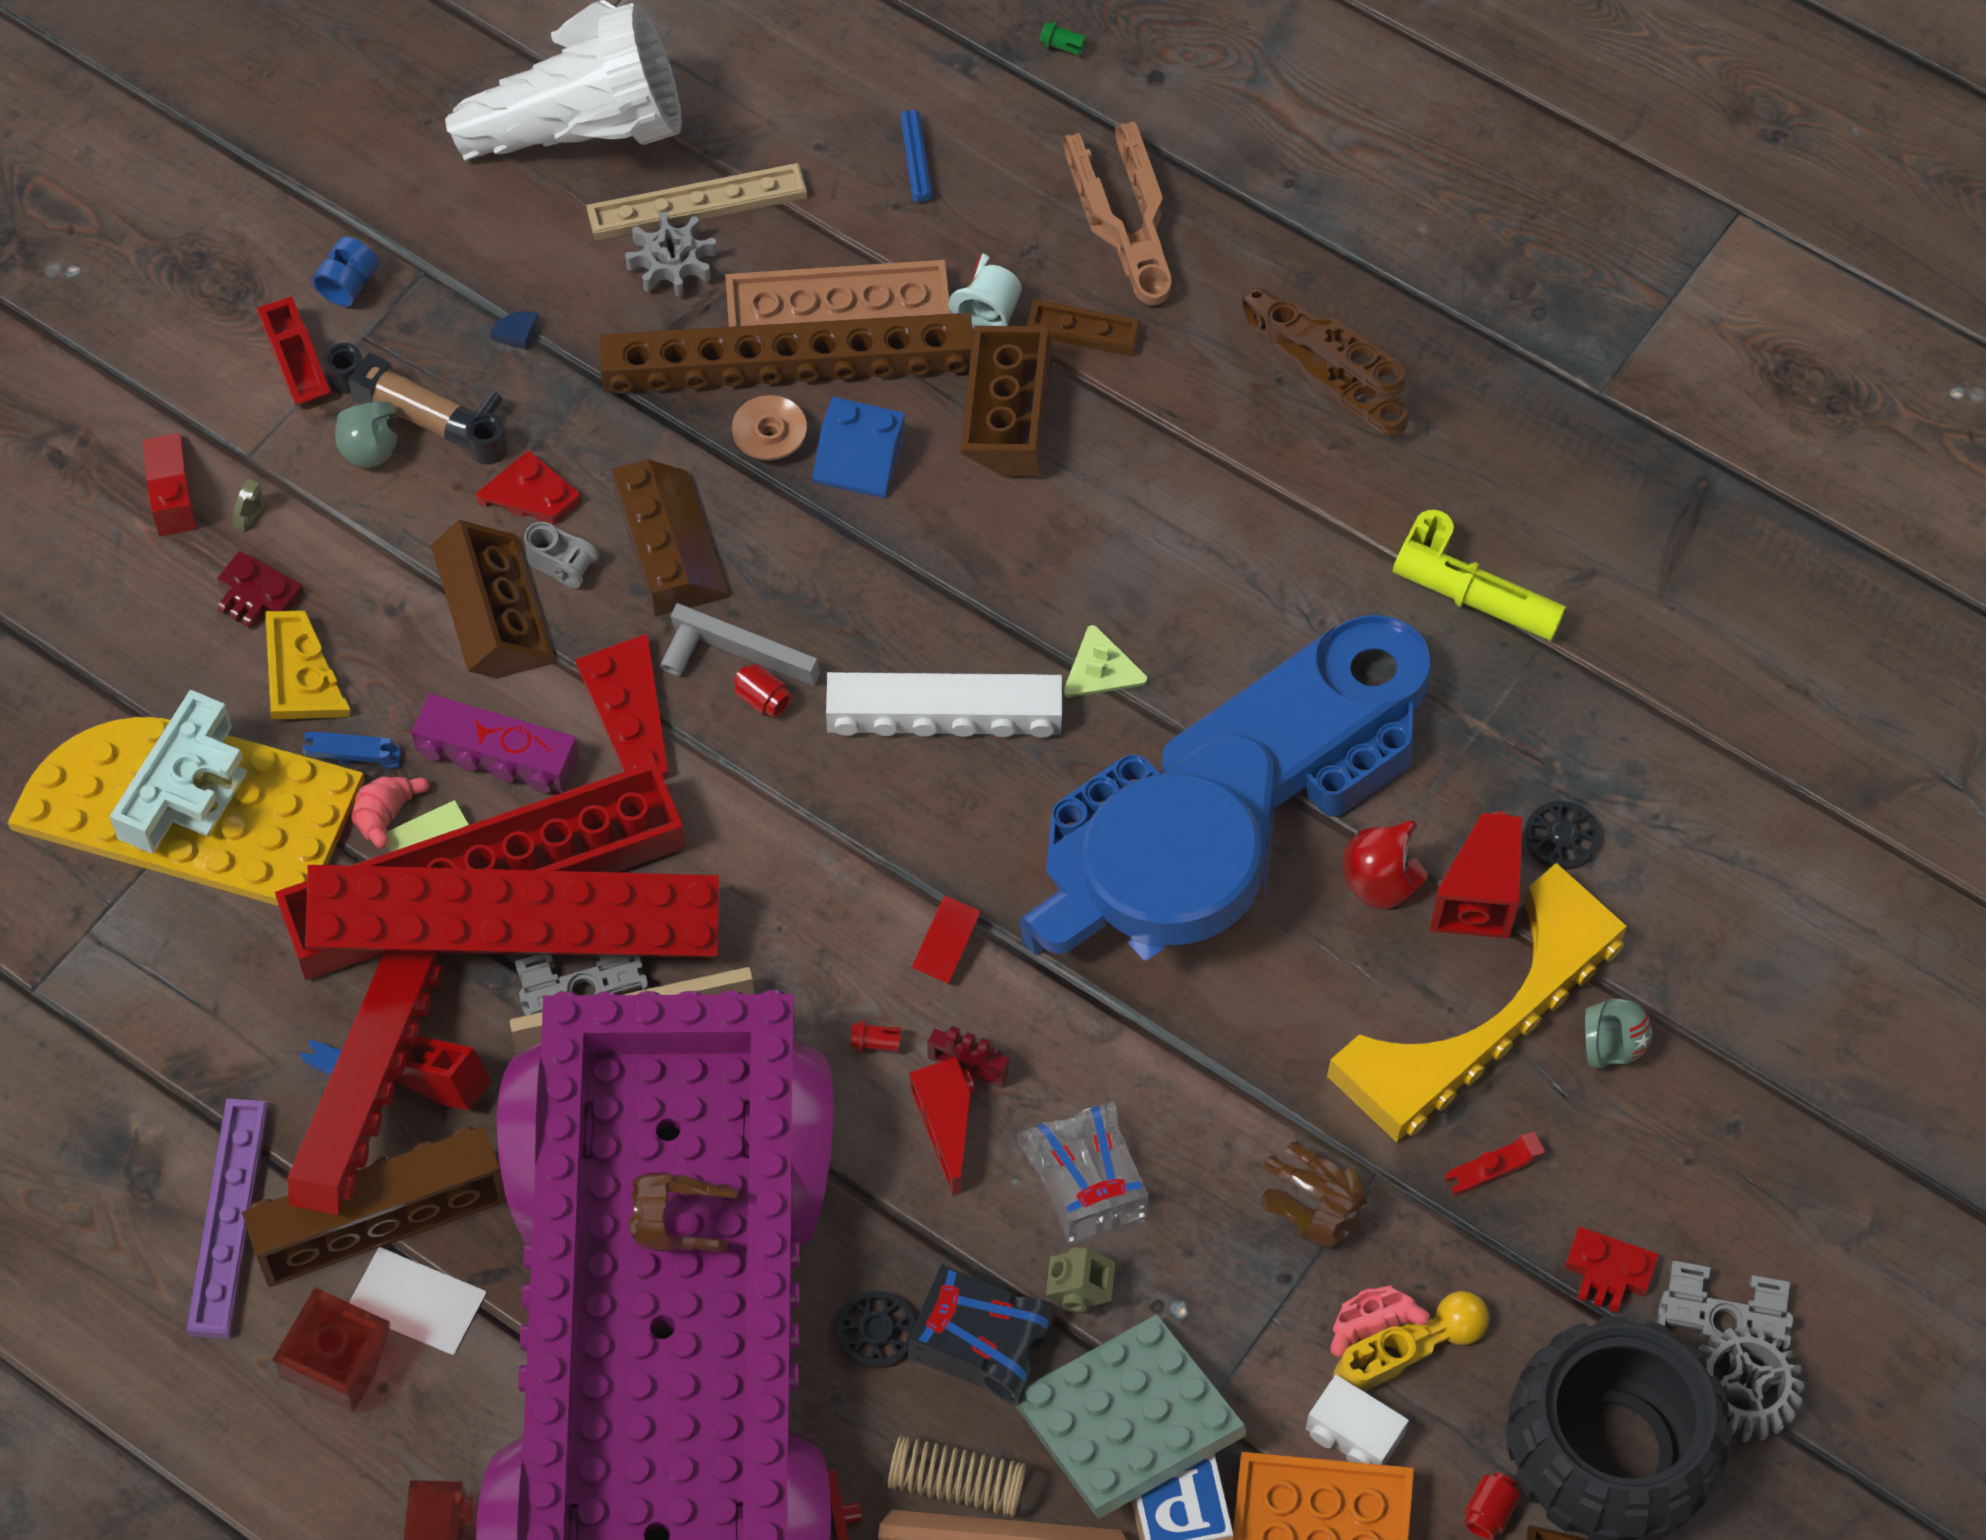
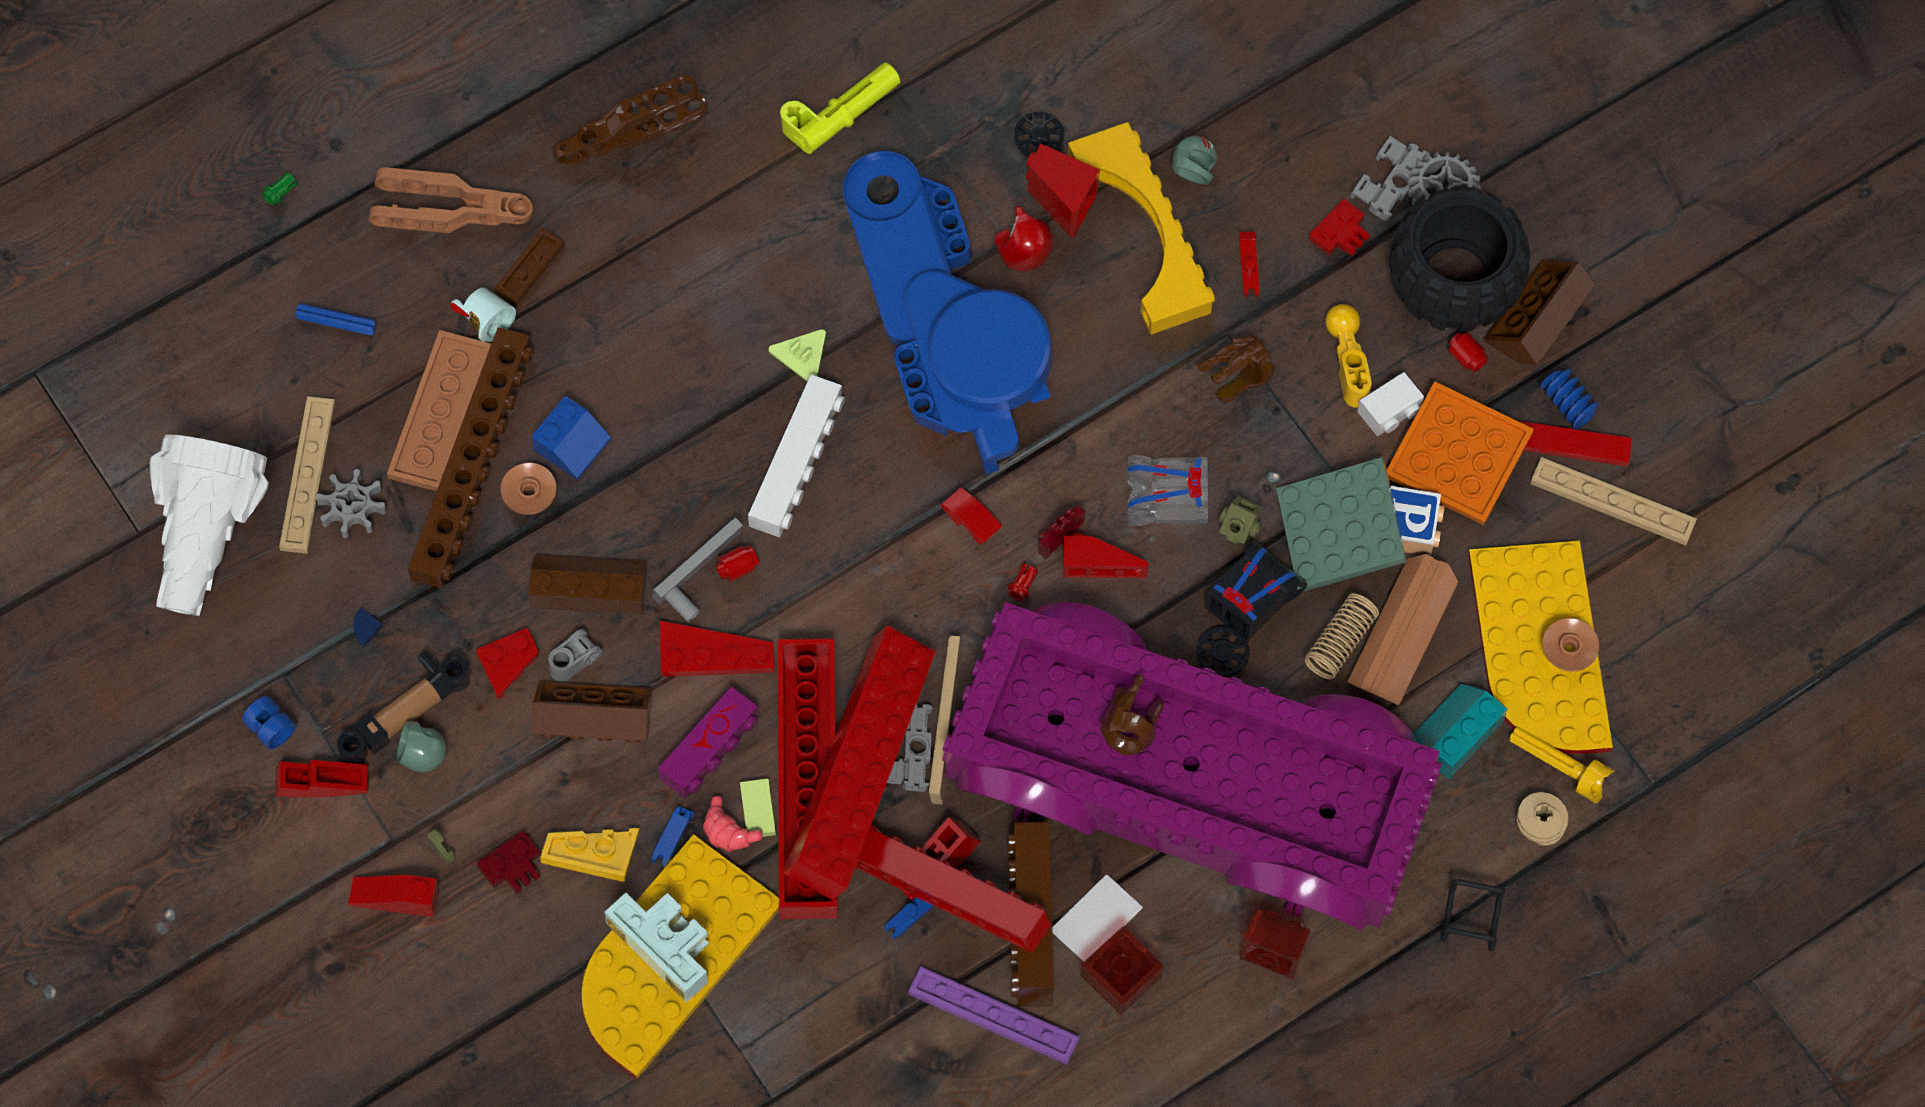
camera: 70 degrees left, 5 degrees up
reddish brown slope [960,326,1053,476] -> none
coral piece [1330,1285,1430,1357] -> none

